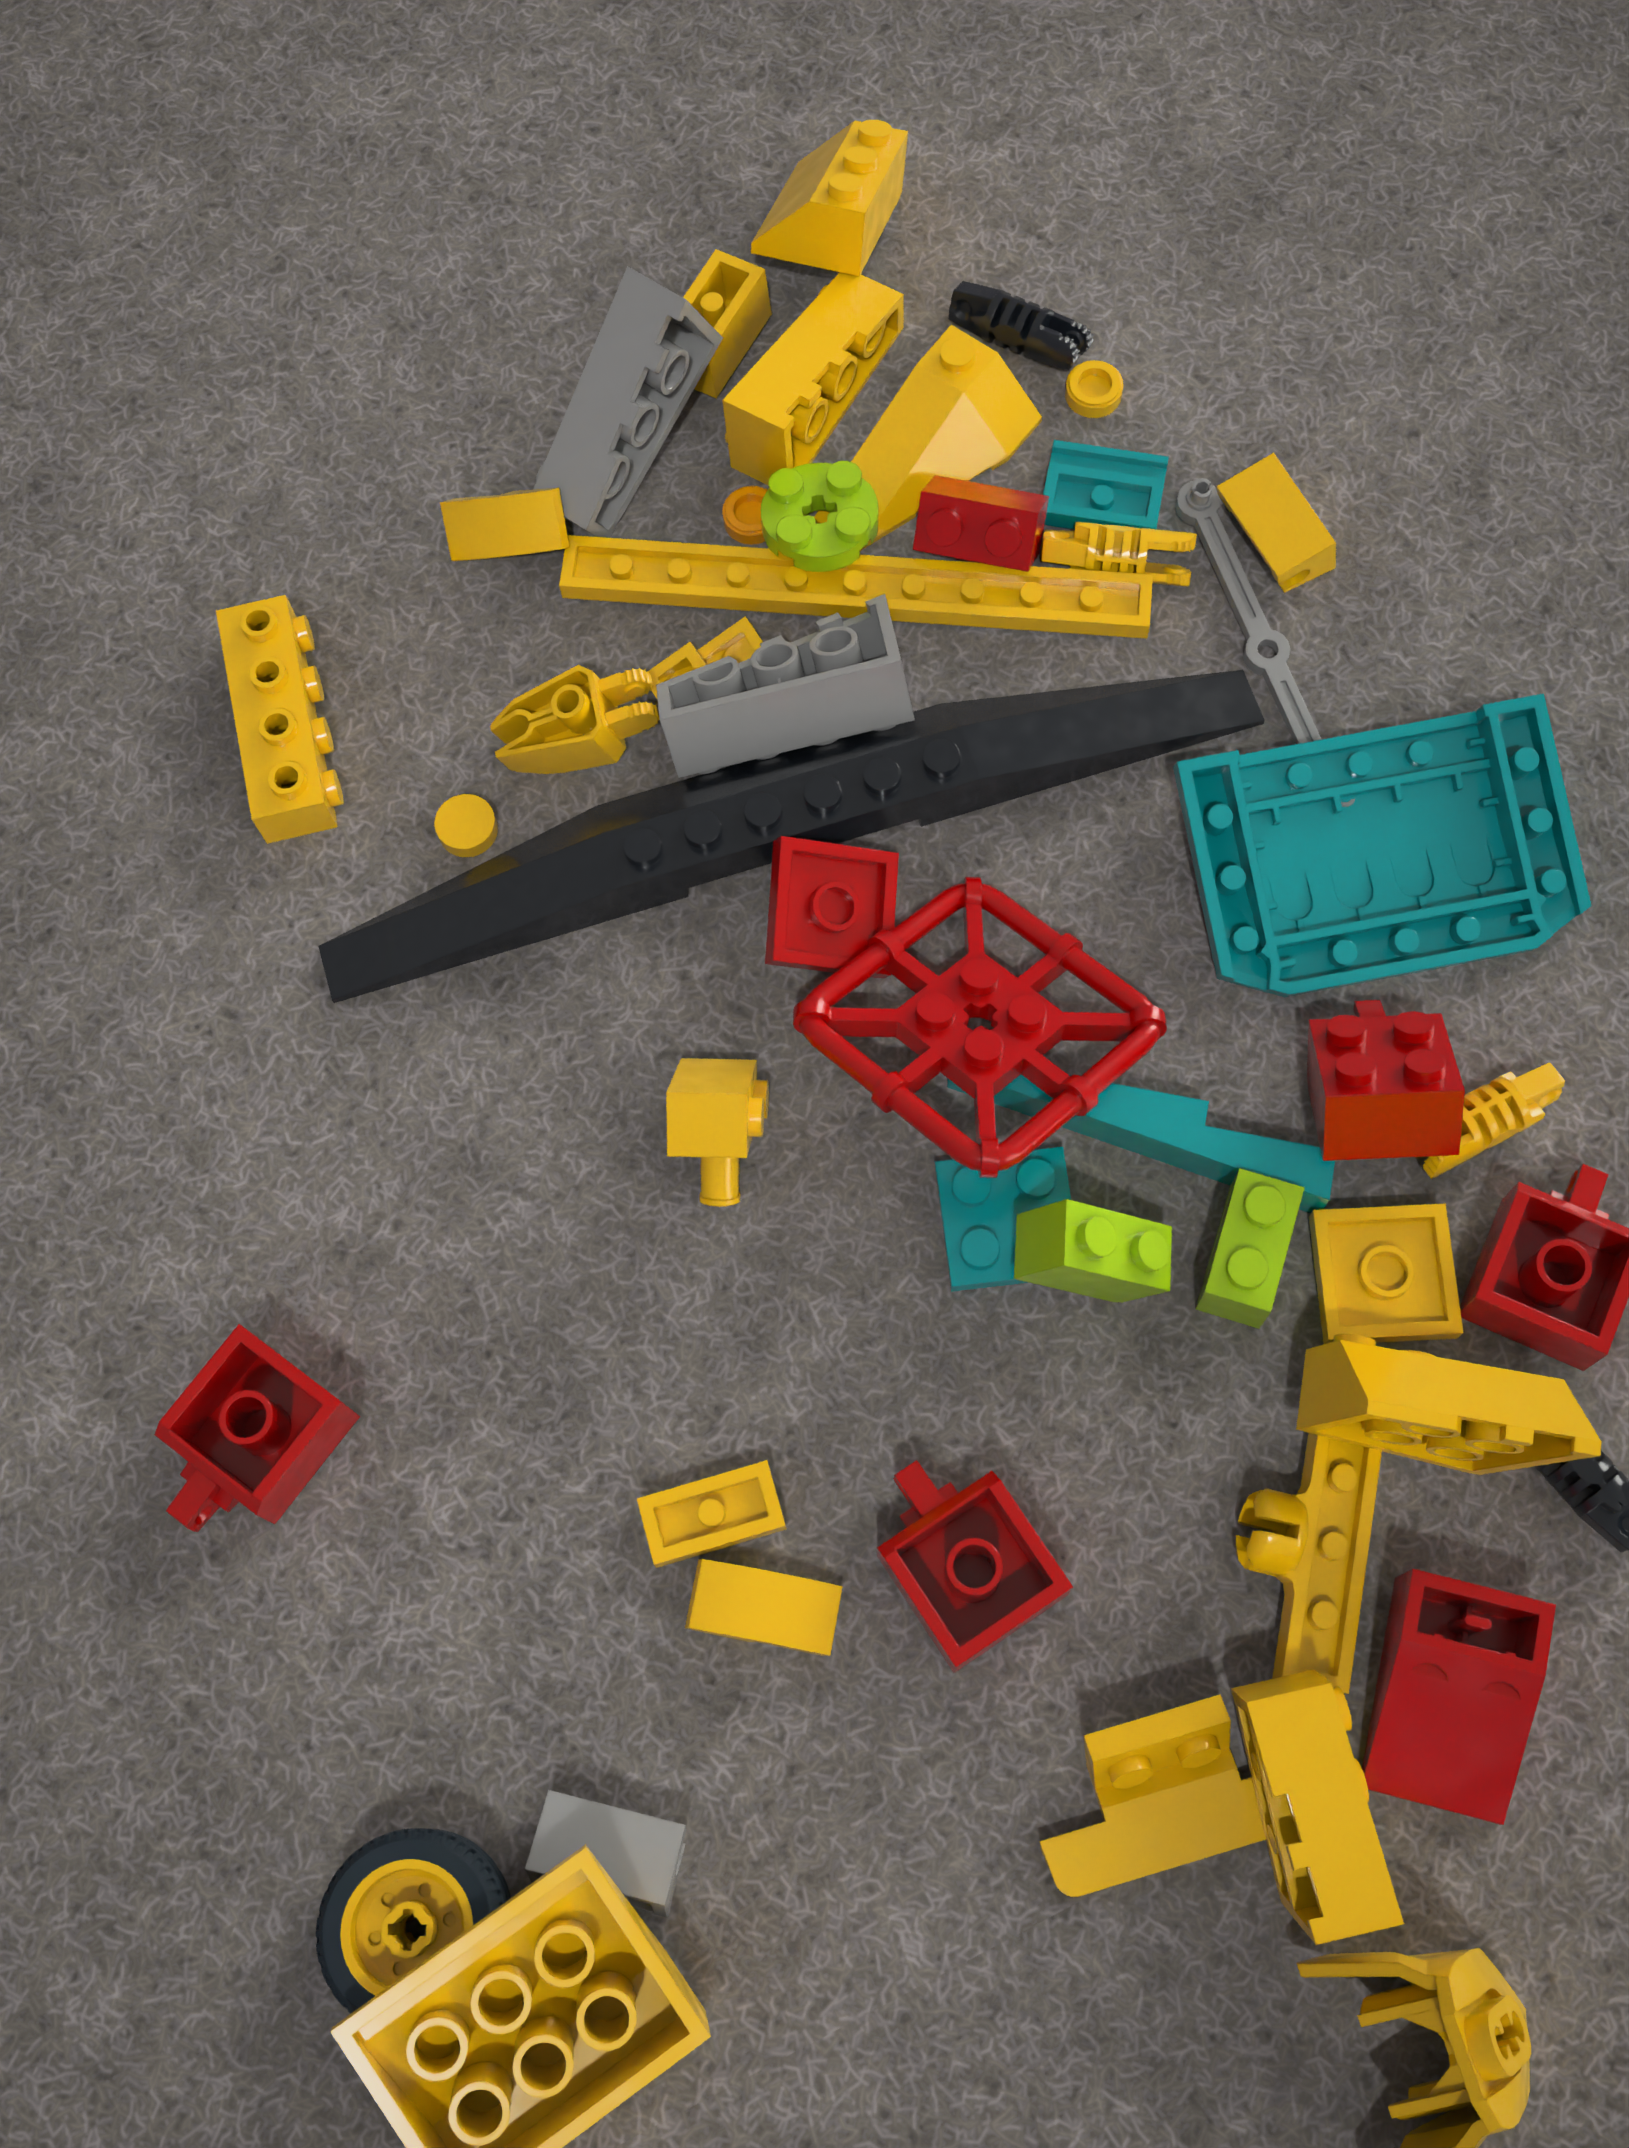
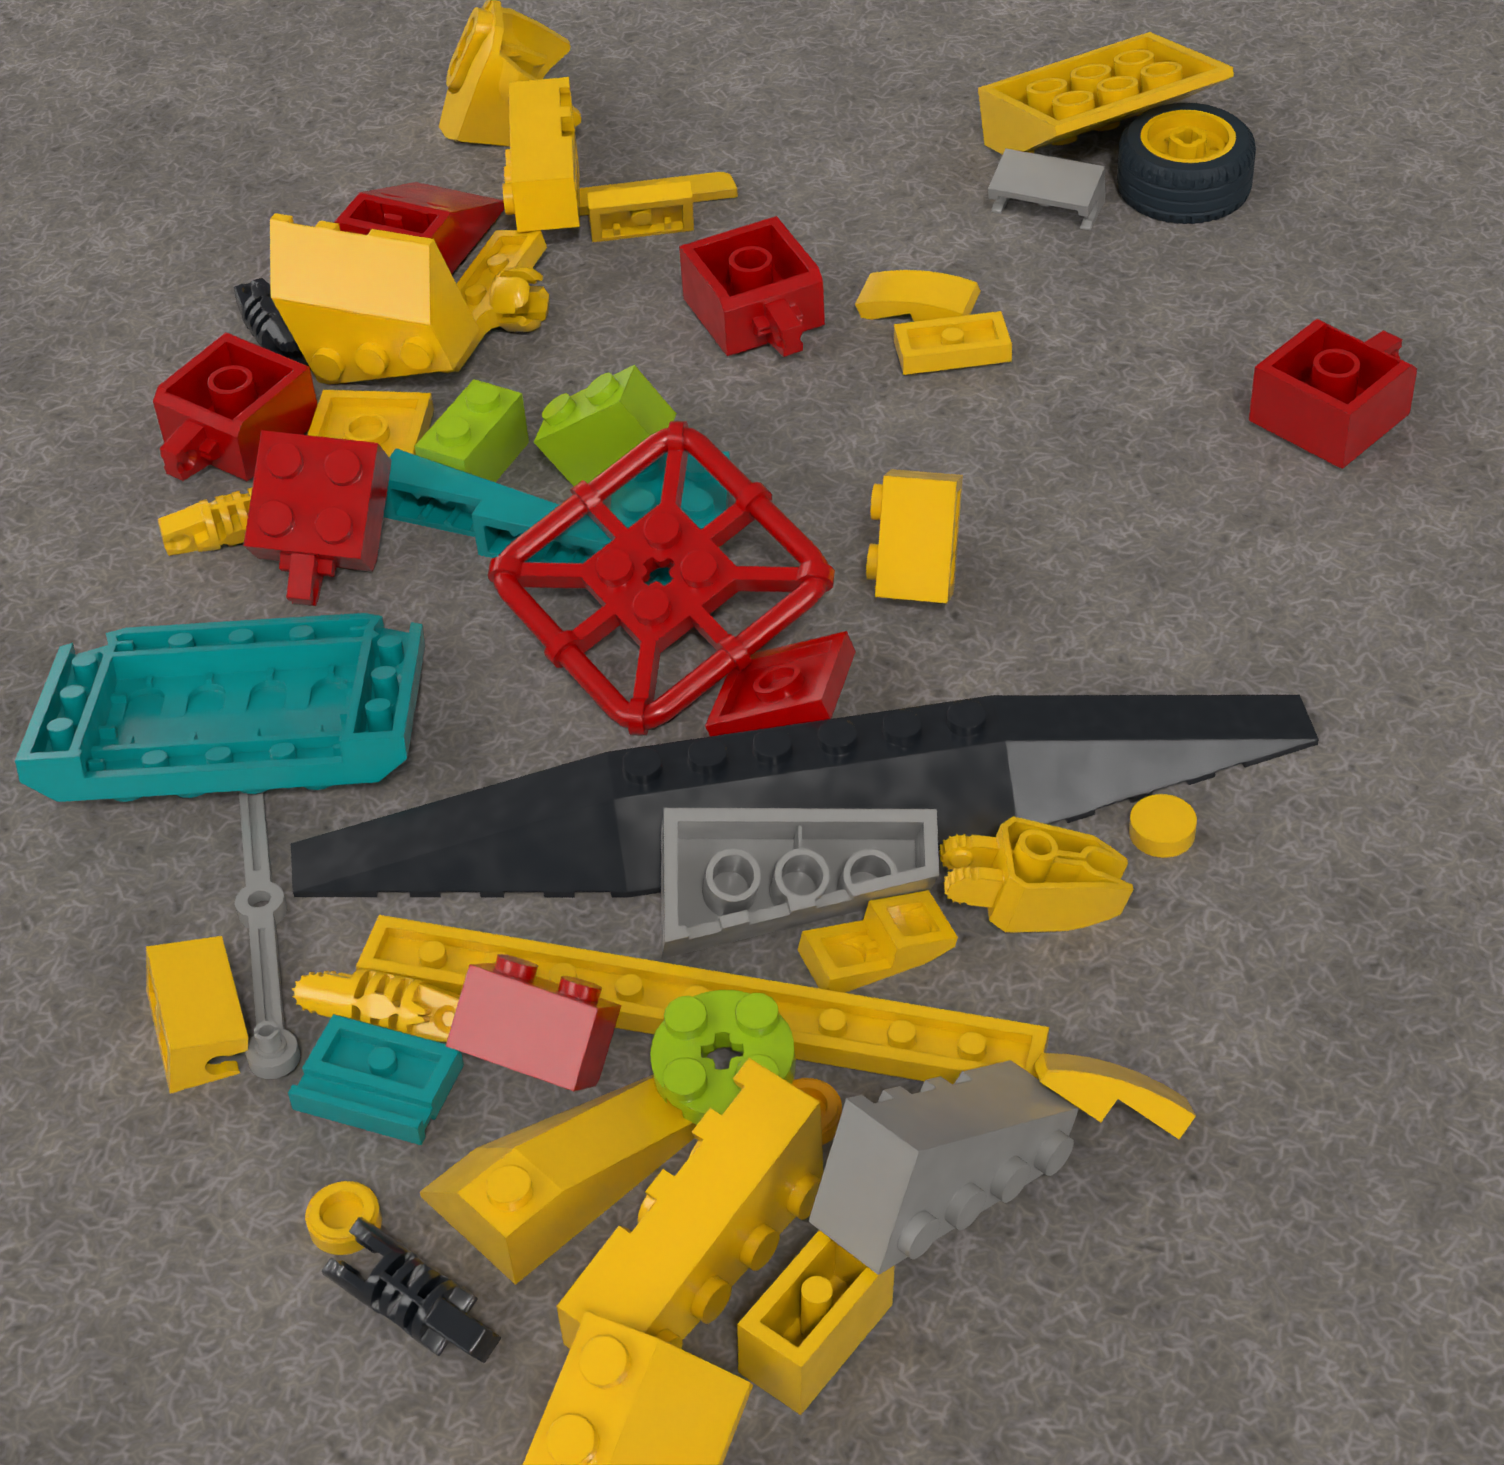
camera: 175 degrees left, 25 degrees down
yellow brick [216,595,344,844] -> none

